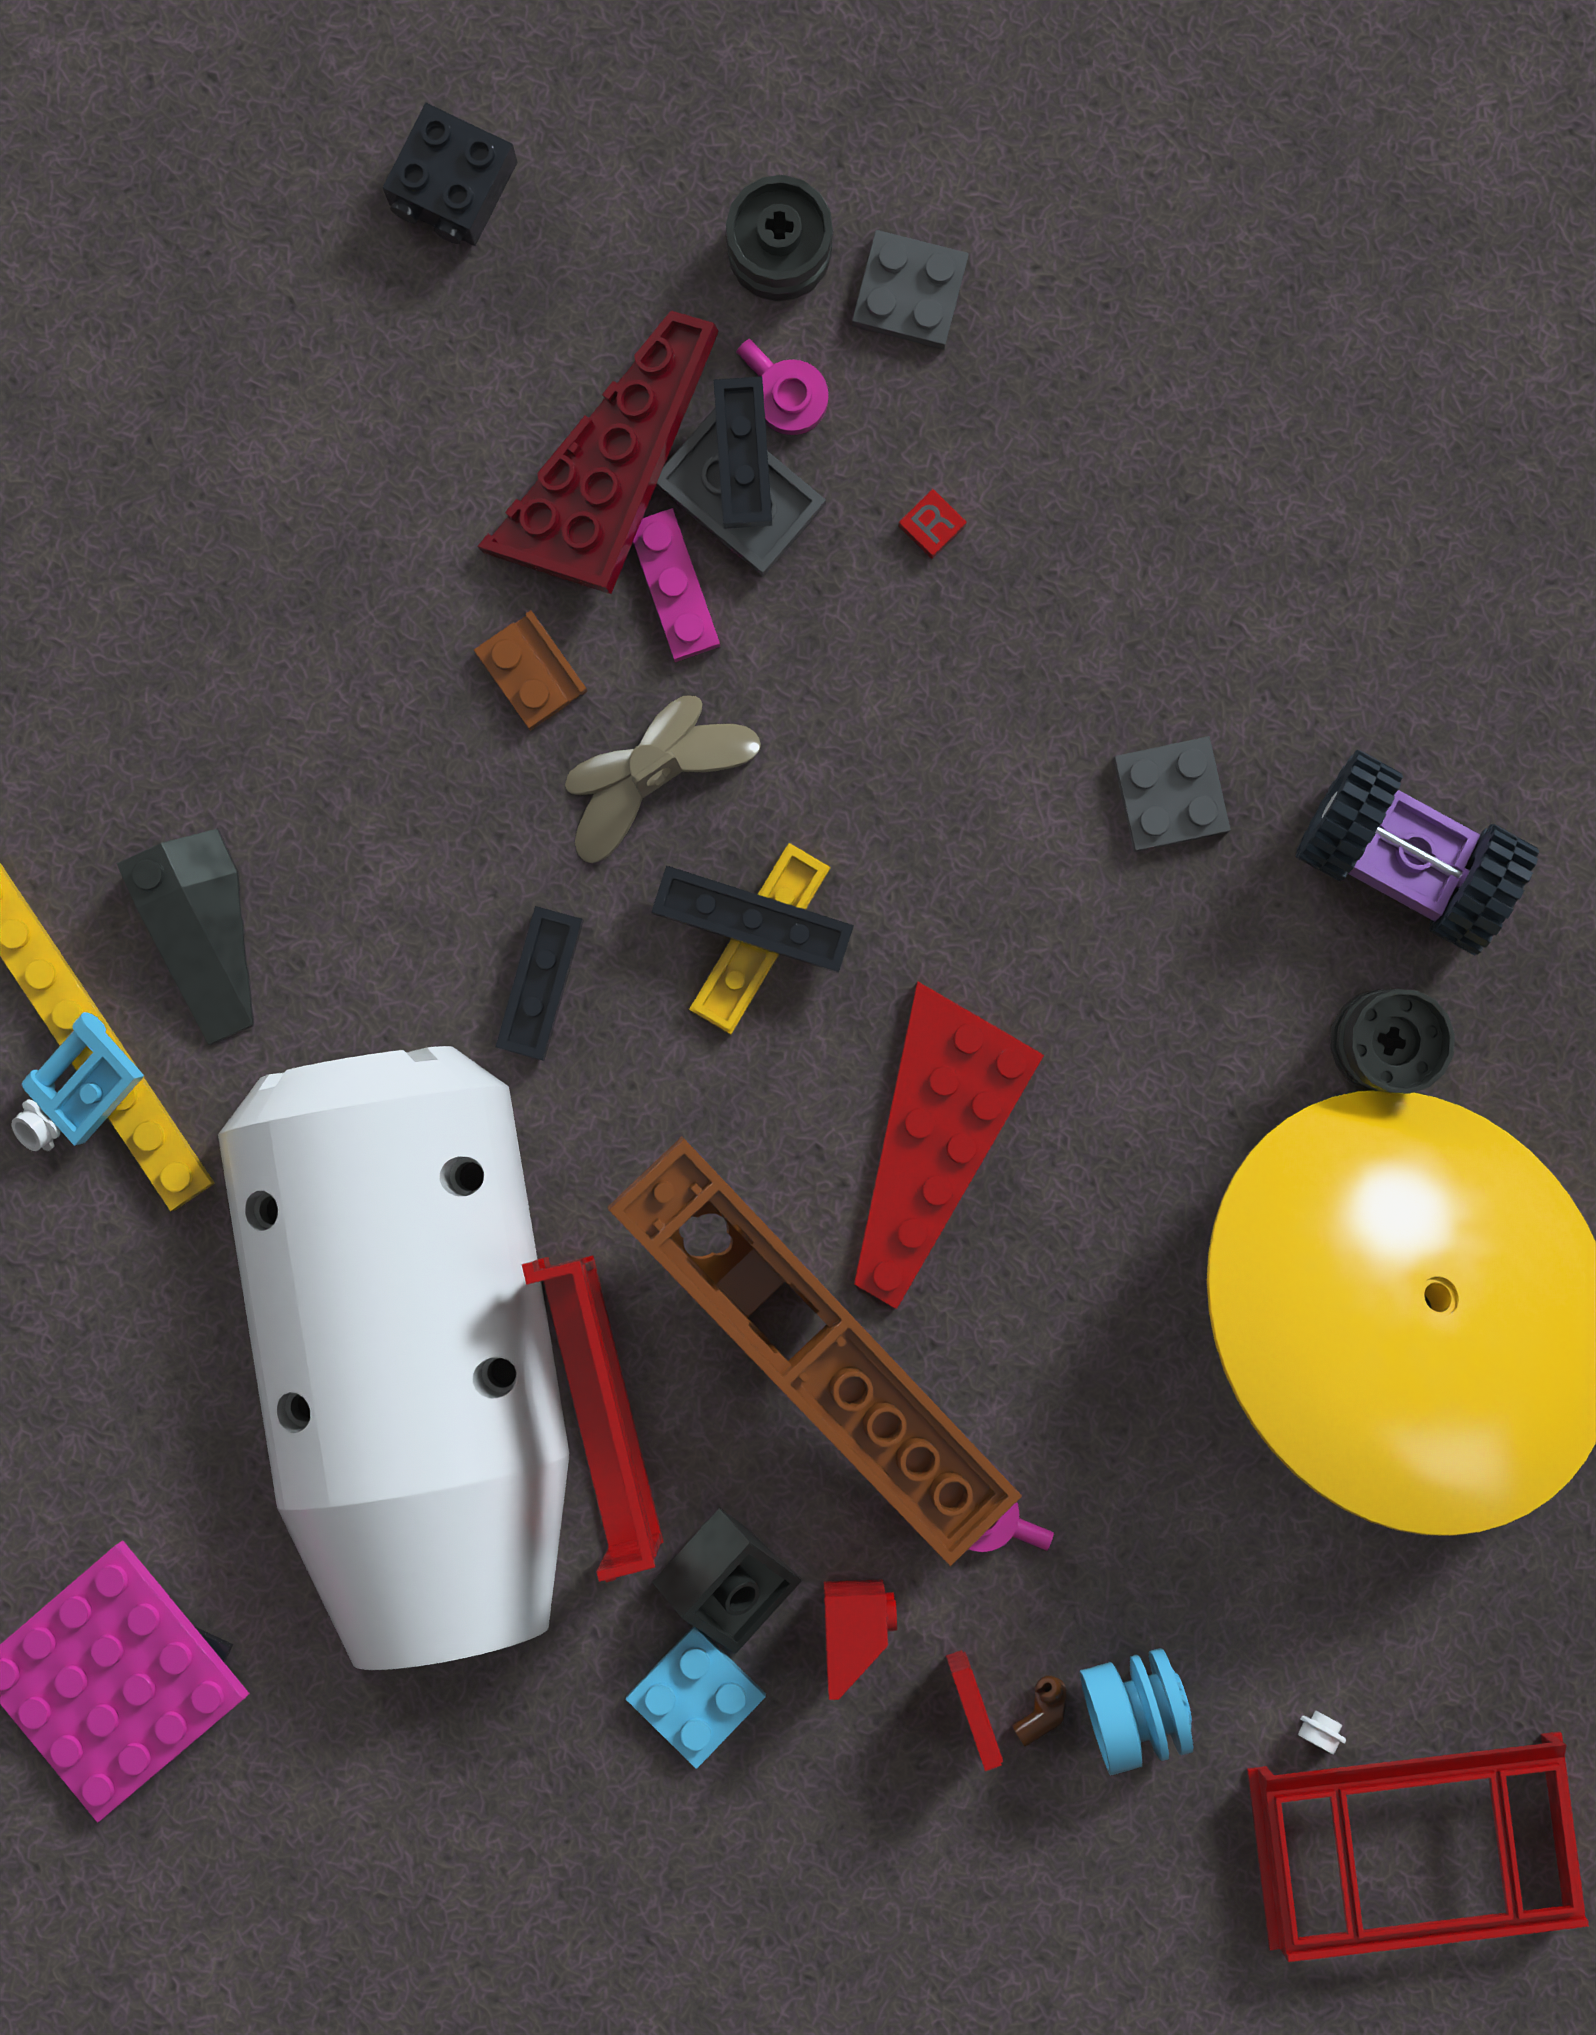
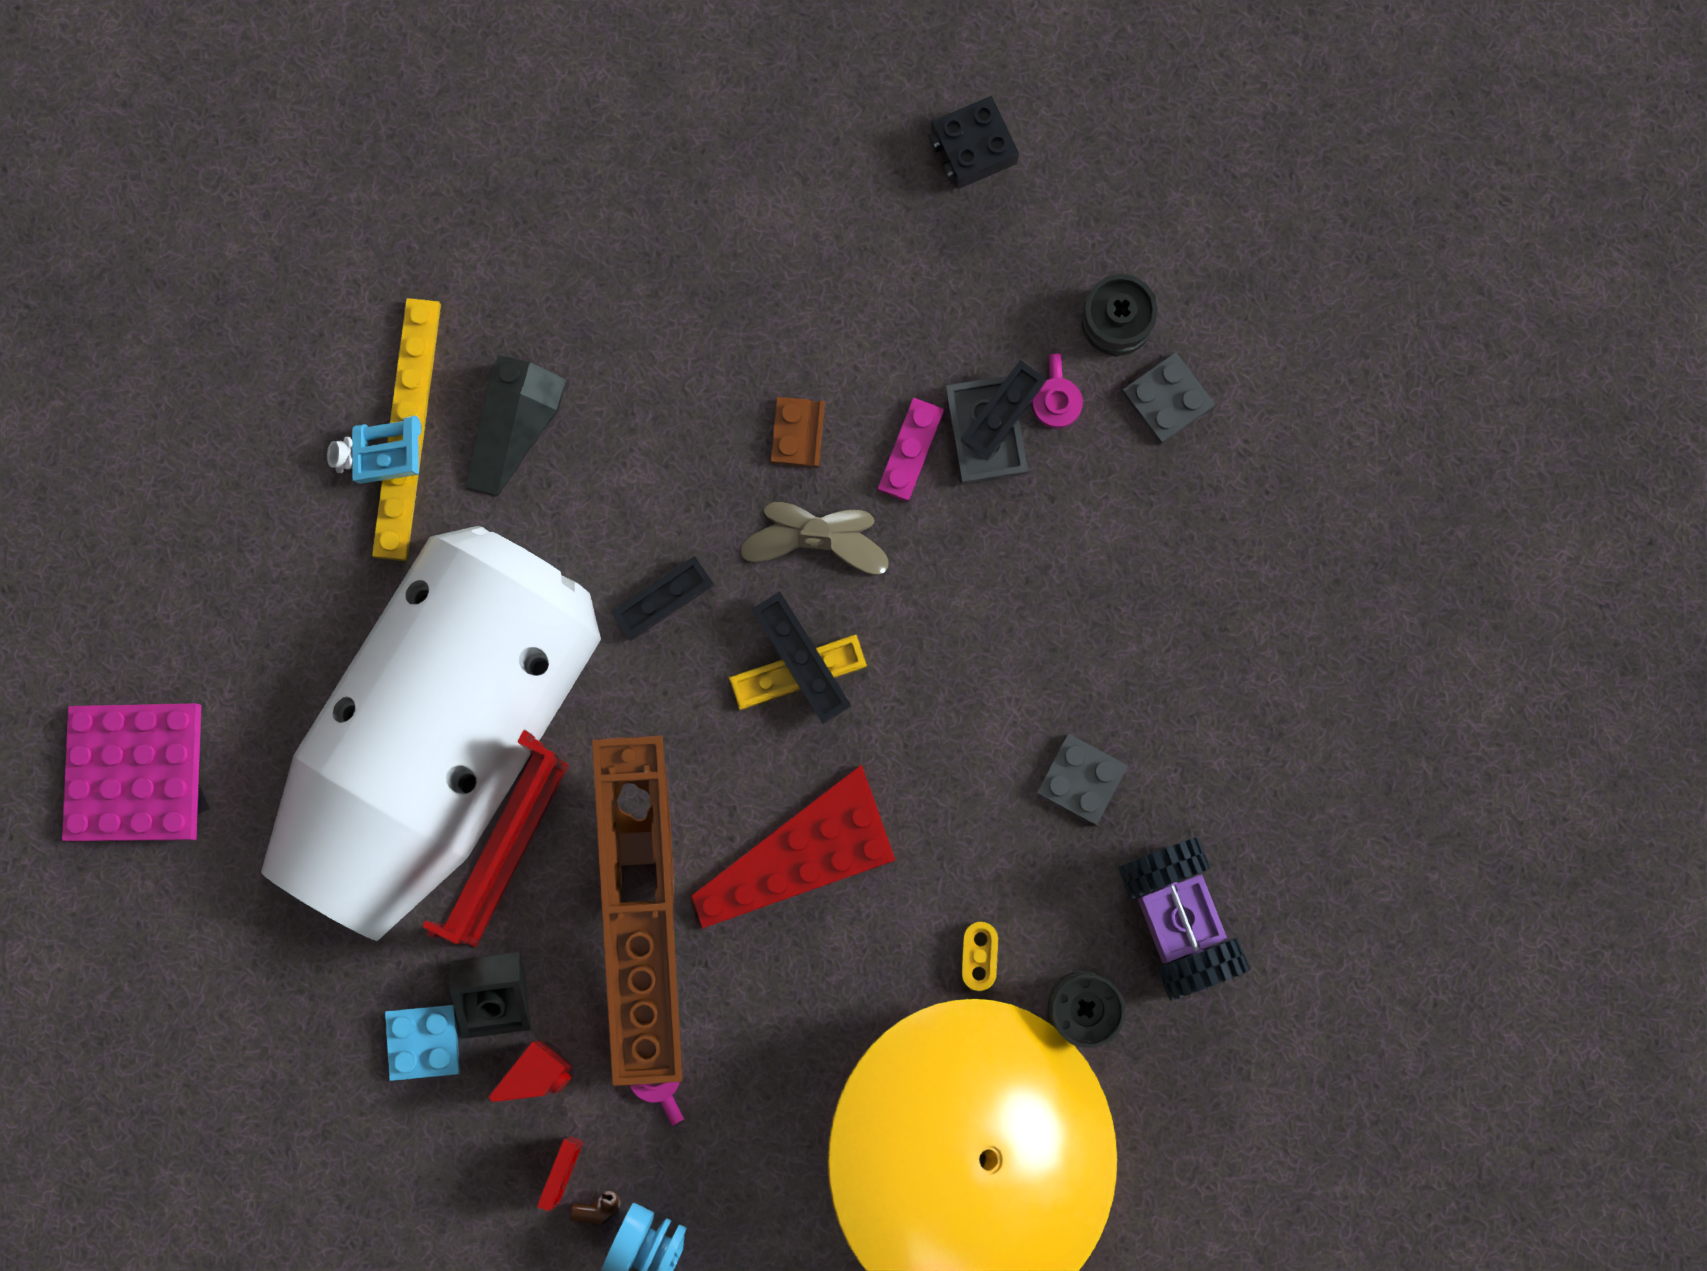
camera: 45 degrees right, 5 degrees down
dark red wing [477,311,719,594] -> none
red tile [898,489,967,559] -> none
none -> yellow plate [962,922,998,991]

